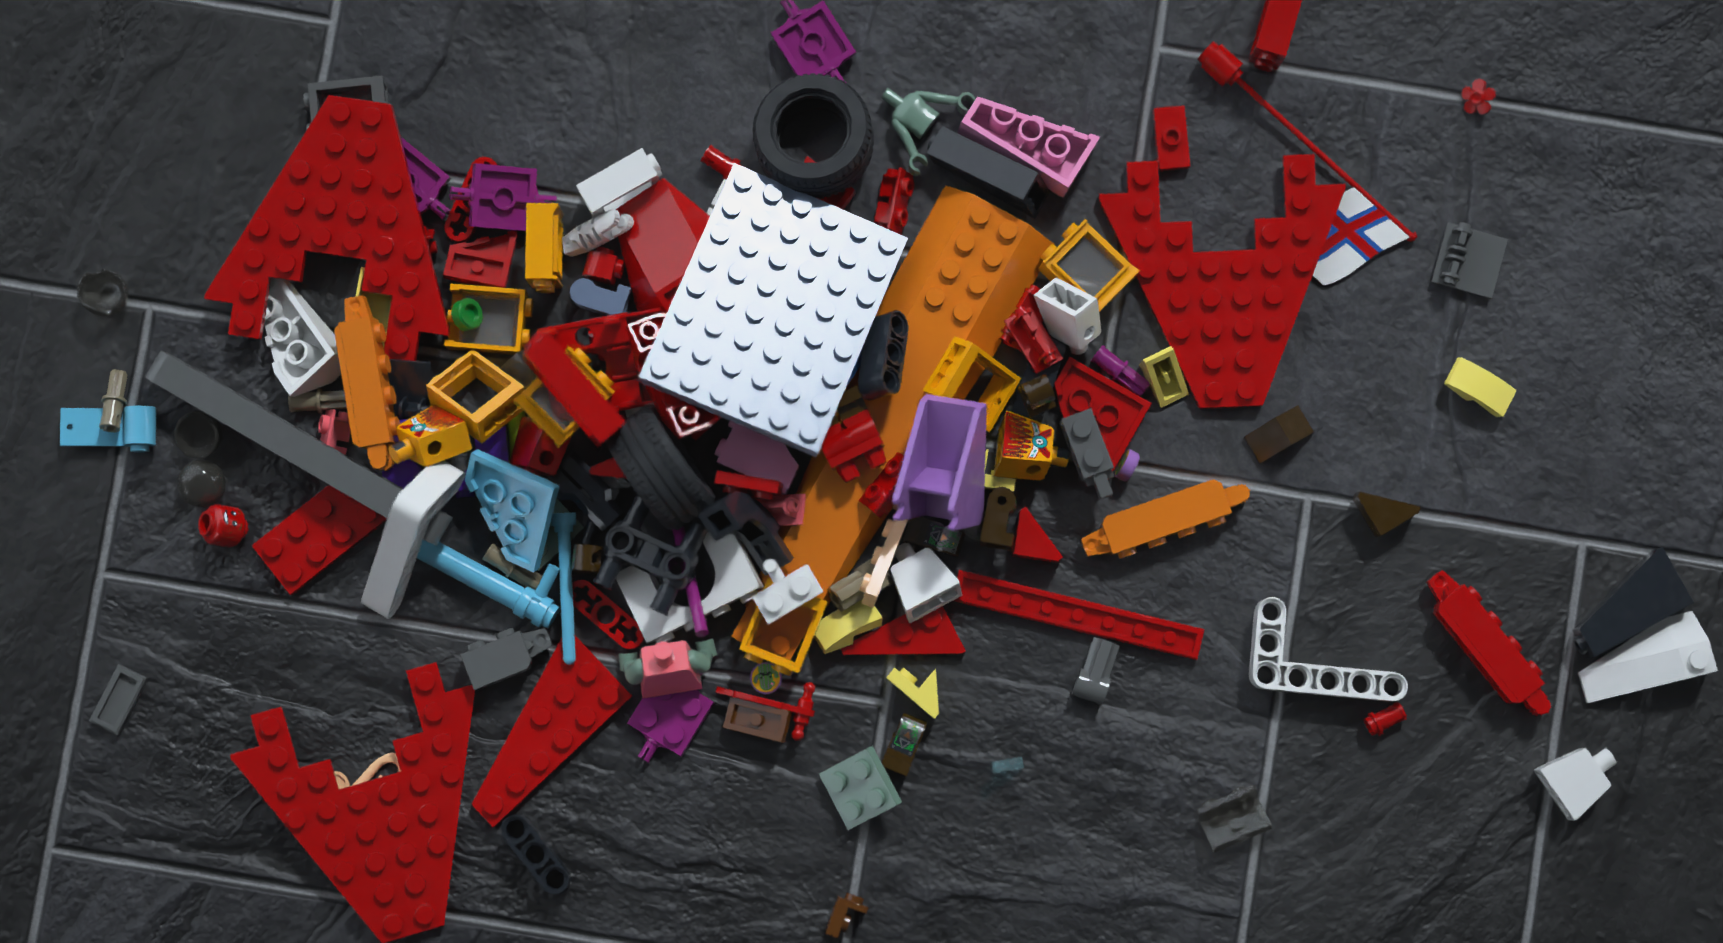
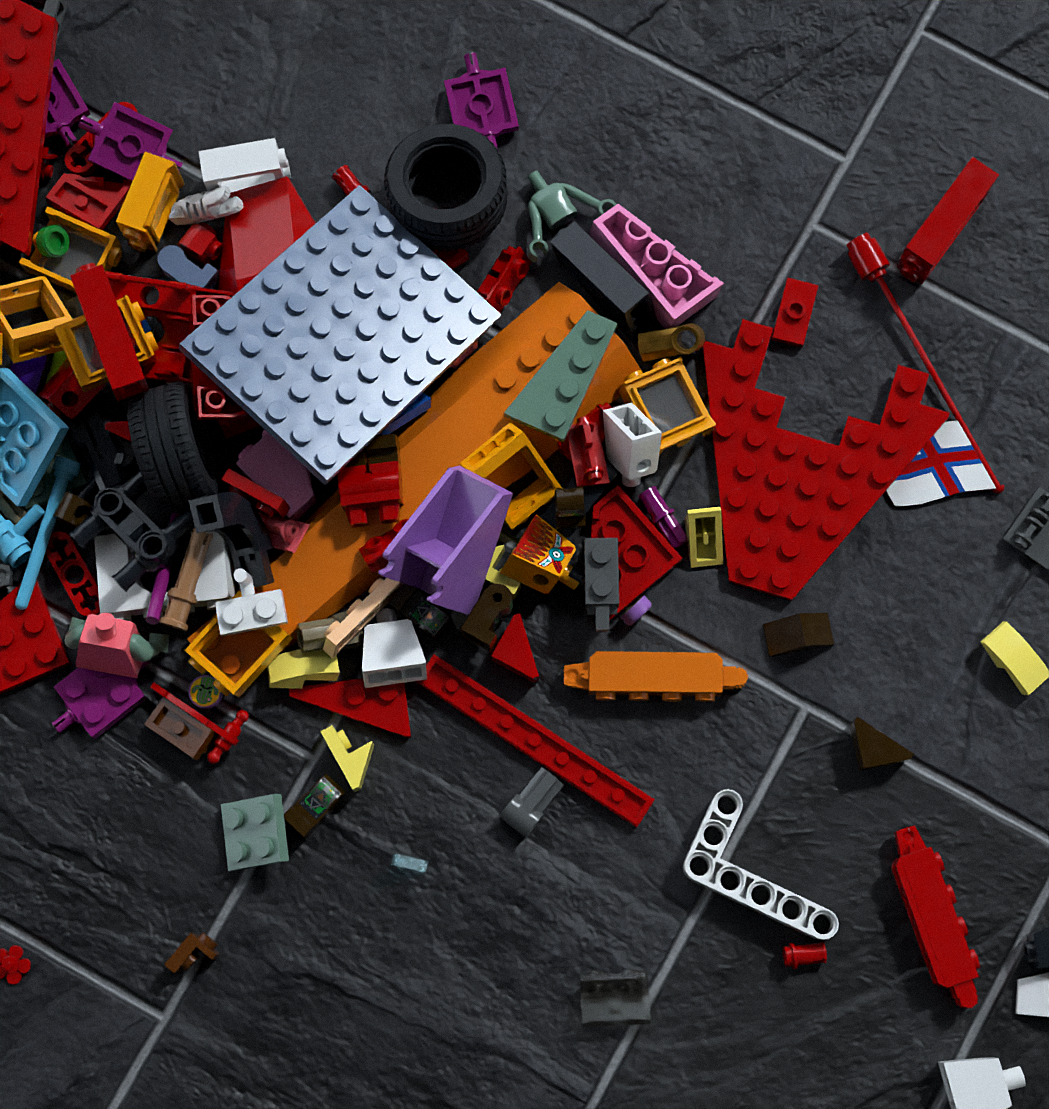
camera: 25 degrees right, 5 degrees down
black beam [858,310,908,401] -> none
none -> medium nougat pin [159,528,213,631]
none -> sand green wing [504,310,617,443]
none -> pearl gold piece [638,324,705,362]

